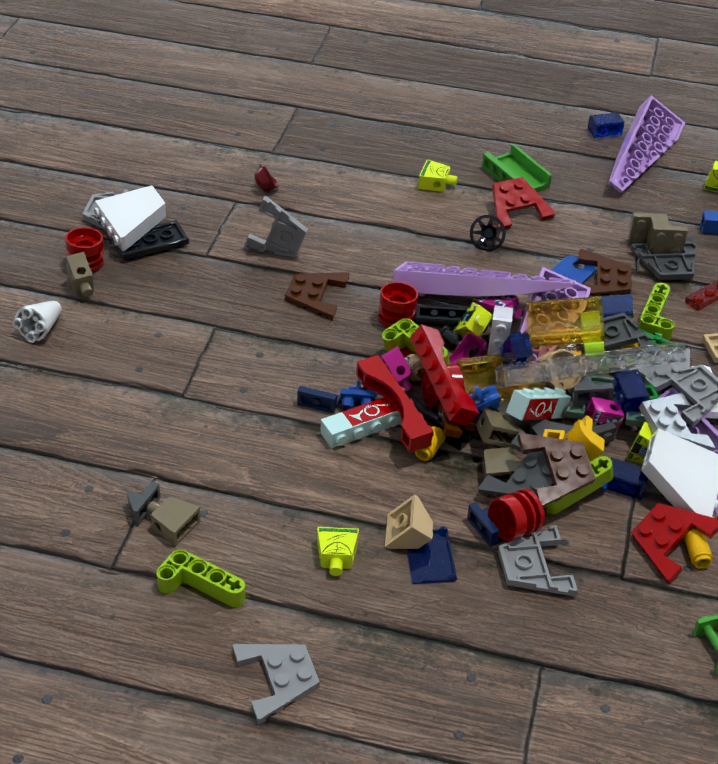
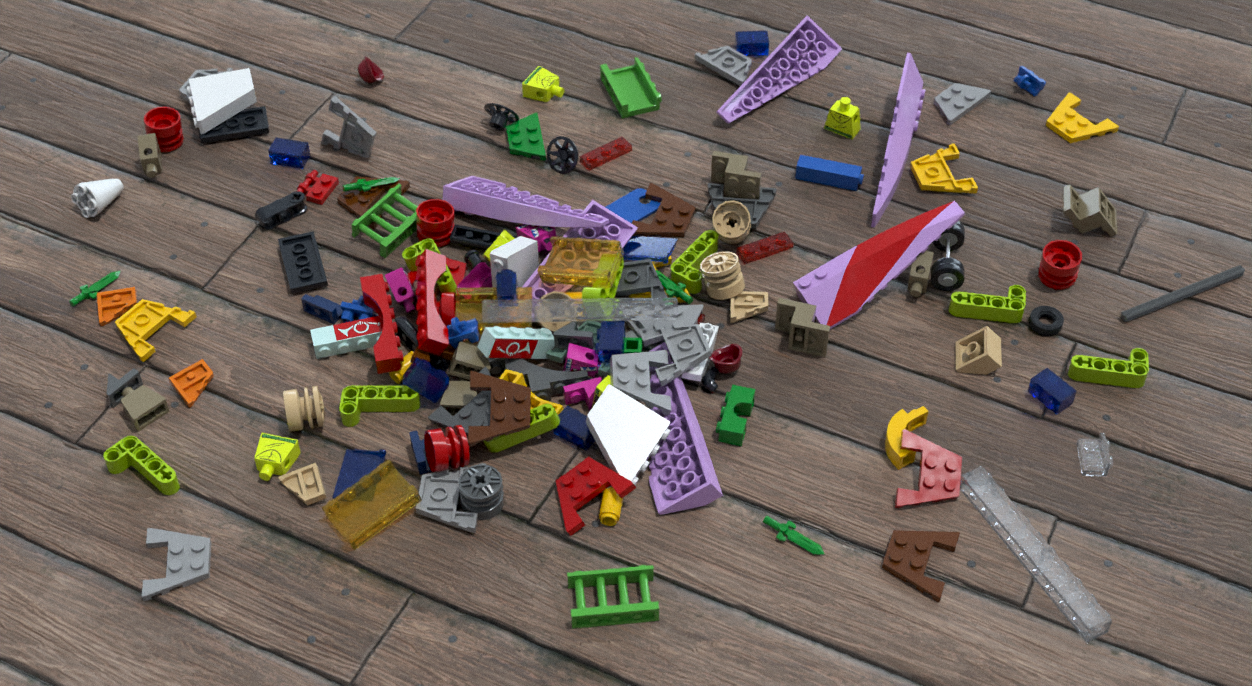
camera: 15 degrees right, 5 degrees up
tan slope [385,494,433,549] -> none
red wing [492,177,556,230] -> none
yellow brick [566,415,605,462] -> none
none -> green sword [69,270,121,307]
none -> orange wing [97,287,137,326]
none -> yellow wing [115,299,197,362]
none -> orange wing [169,359,214,408]
none -> black piece [255,191,307,230]
none -> clear blue brick [268,137,311,169]
none -> black plate [278,231,328,294]
none -> tan wing [279,463,327,505]
none -> tan wheel [283,386,325,432]
none -> red plate [297,170,339,205]
none -> clear yellow panel [322,459,422,550]
none -> lime beam [339,385,421,427]
none -> green sword [342,177,400,192]
none -> bright green fence [352,184,418,258]
none -> clear blue brick [403,357,449,403]
none -> dark grey wheel [458,464,504,520]
none -> black wheel [484,103,519,131]
none -> green wing [506,113,546,161]
none -> dark pink slope [563,377,602,411]
none -> clear red plate [580,137,632,171]
none -> light grey wing [694,46,752,86]
none -> tan wheel [700,252,745,300]
none -> tan wheel [712,200,751,244]

